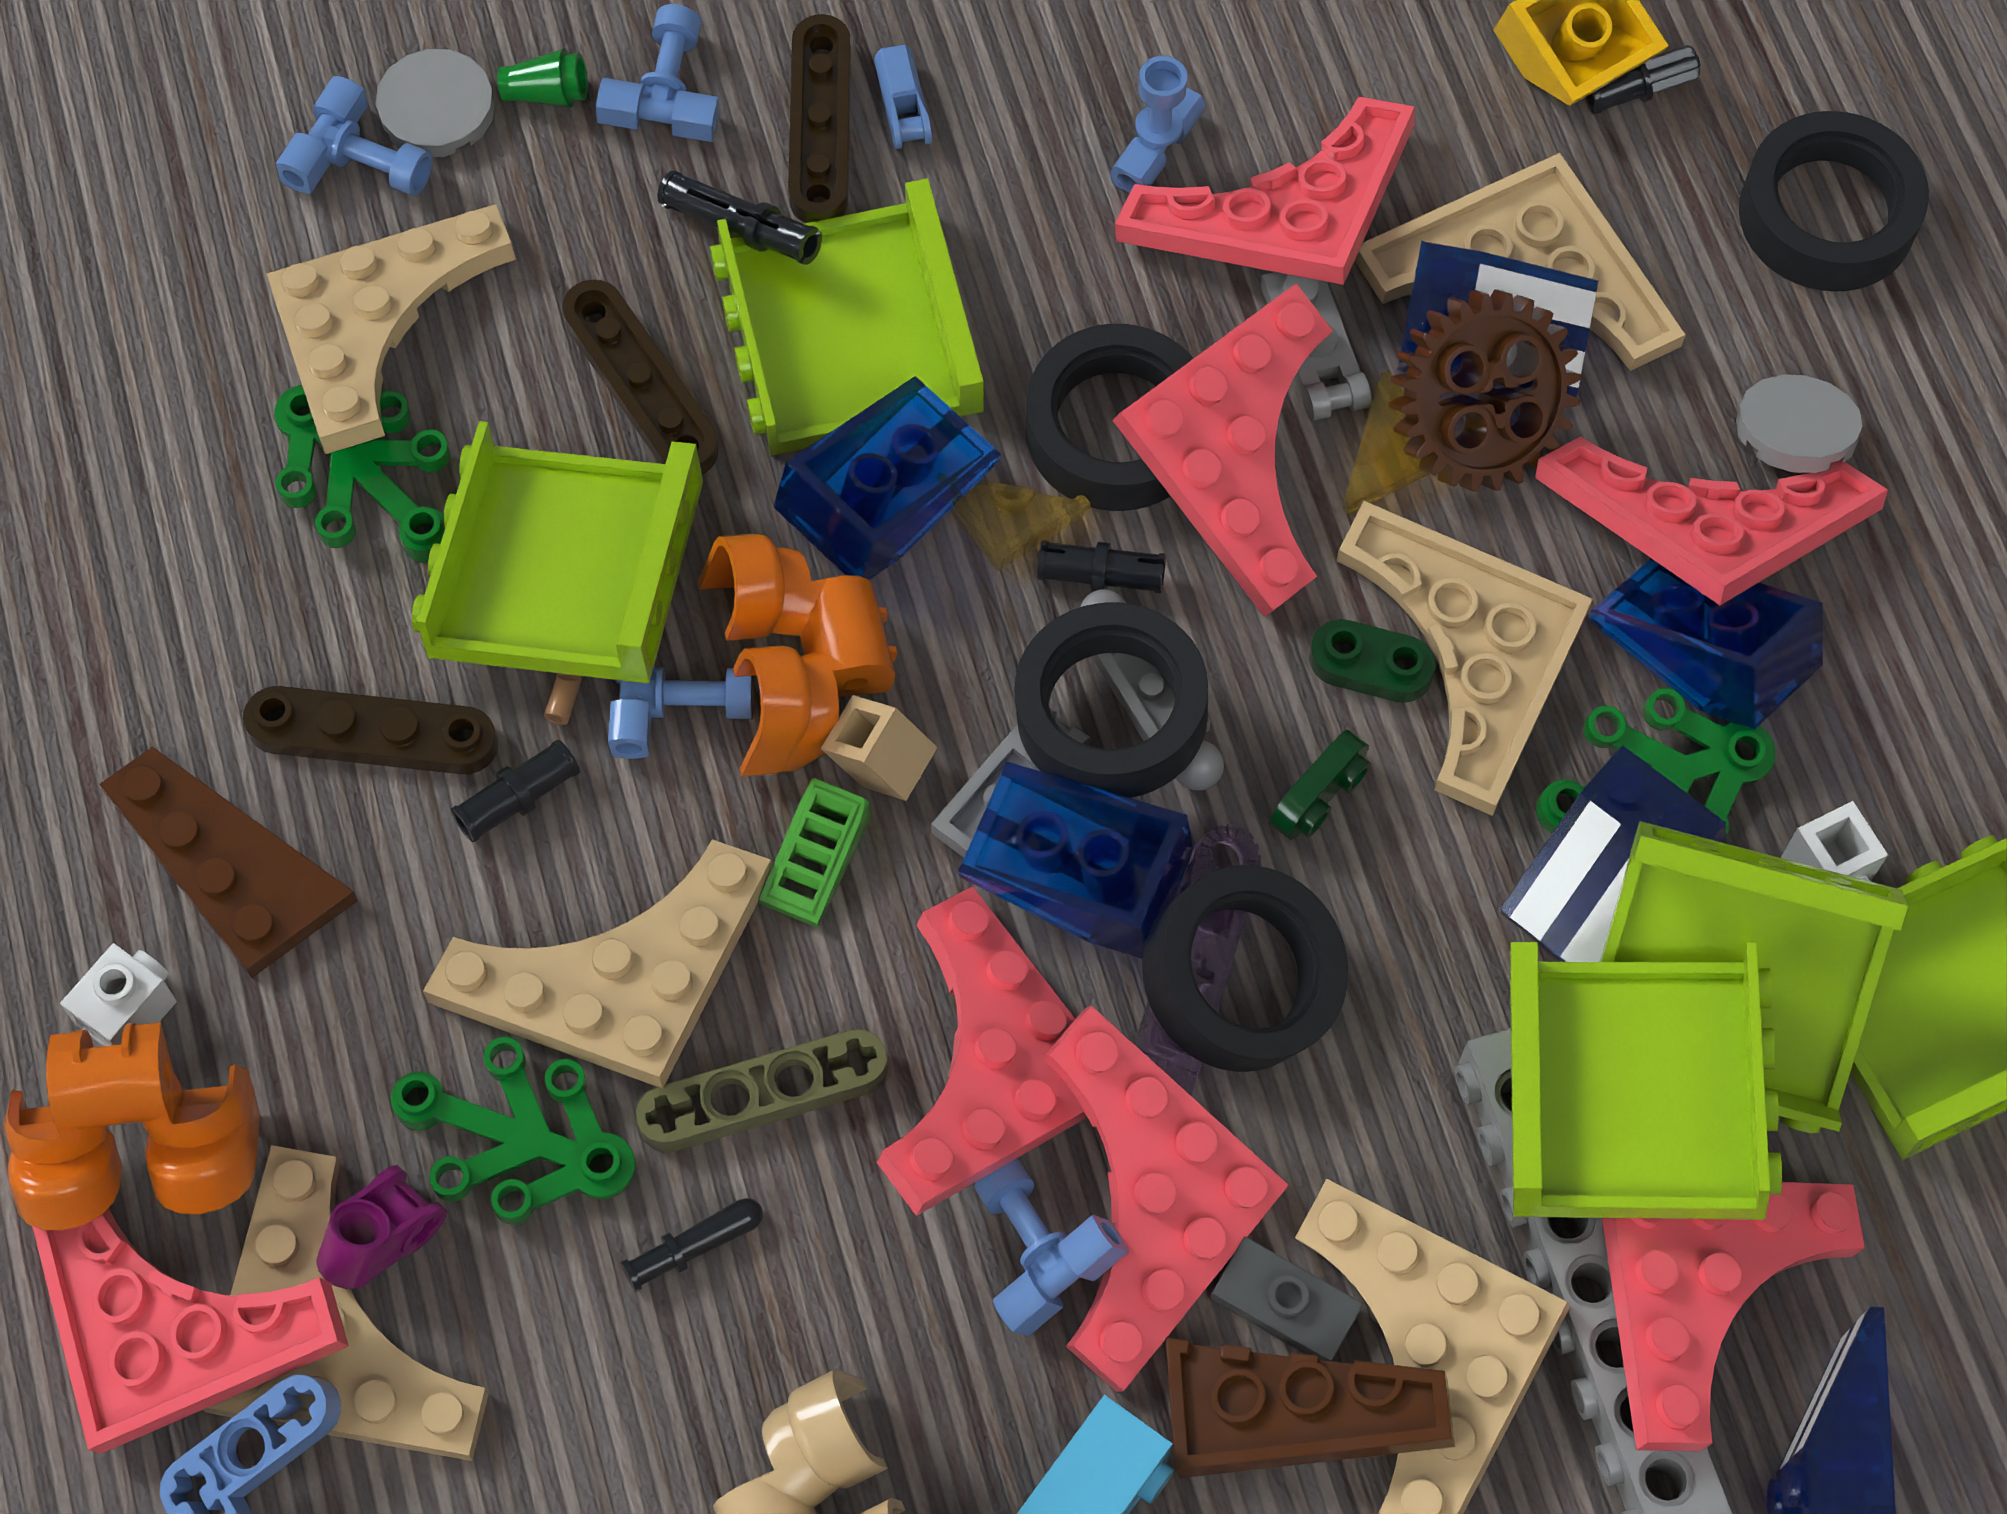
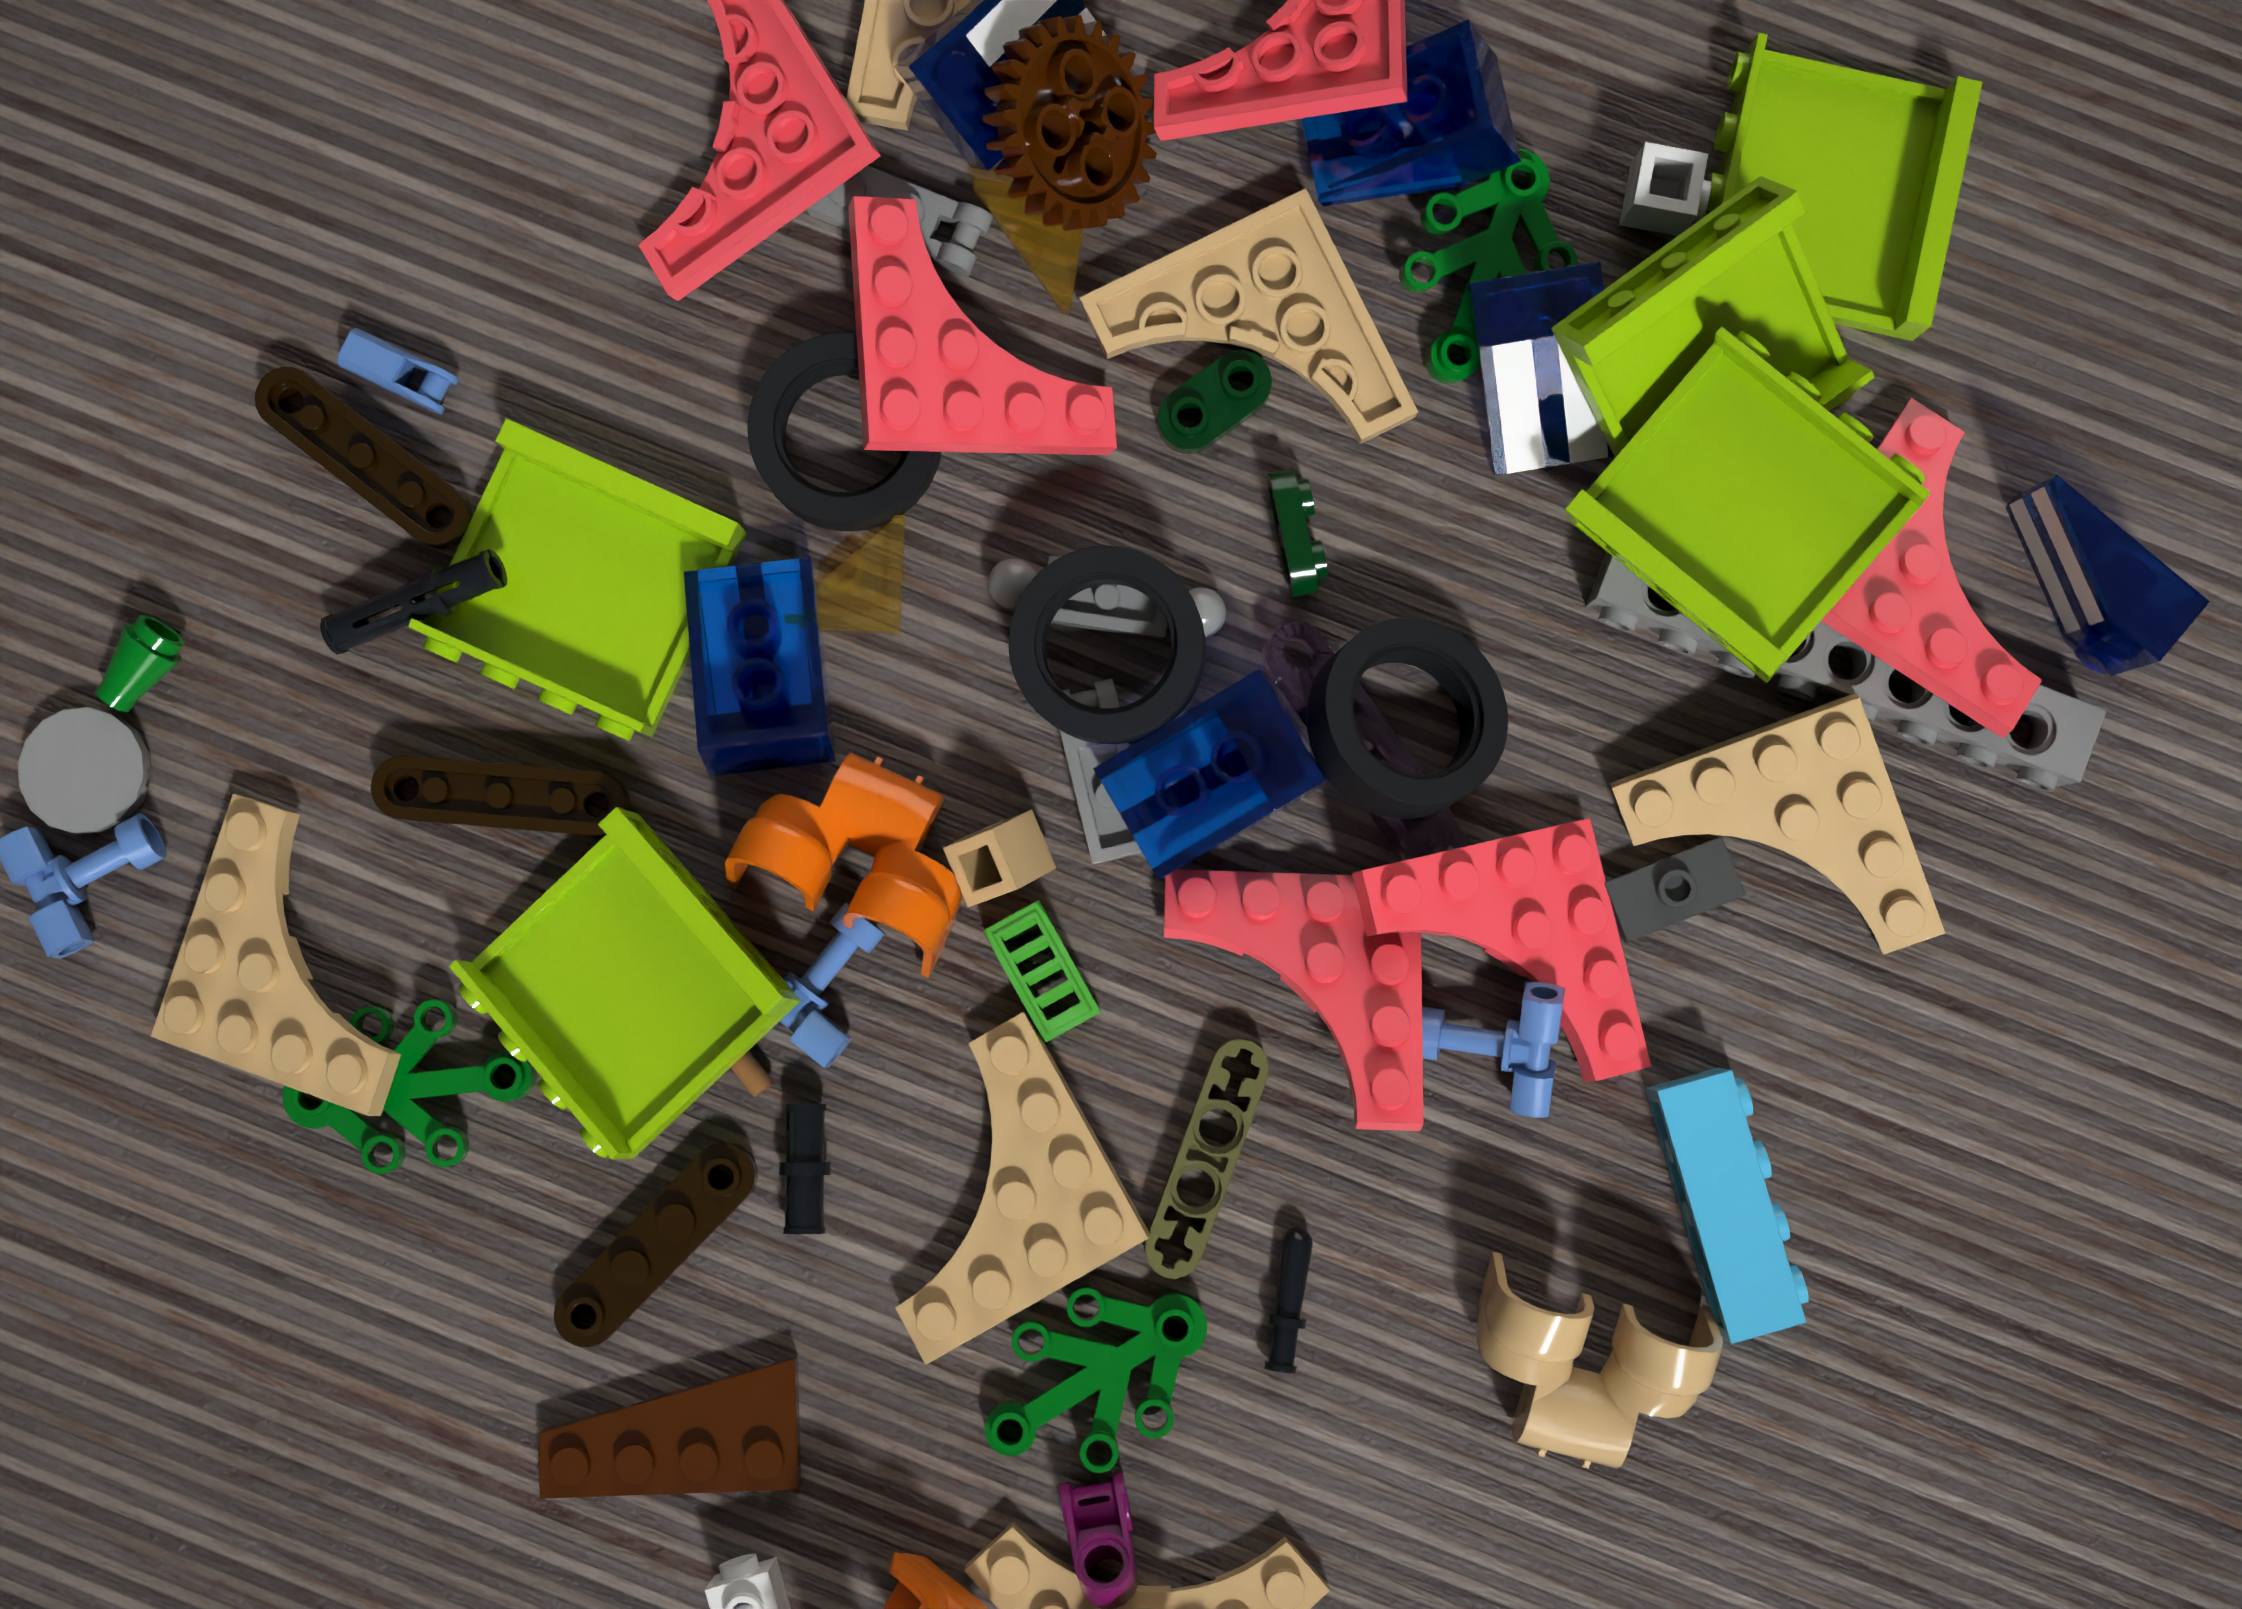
camera: 50 degrees left, 20 degrees up
medium blue bar [596,4,719,142] -> none
black pin [1037,540,1166,594] -> none
medium blue bar [1110,56,1205,194] -> none
reddish brown wing [1165,1337,1455,1478] -> none

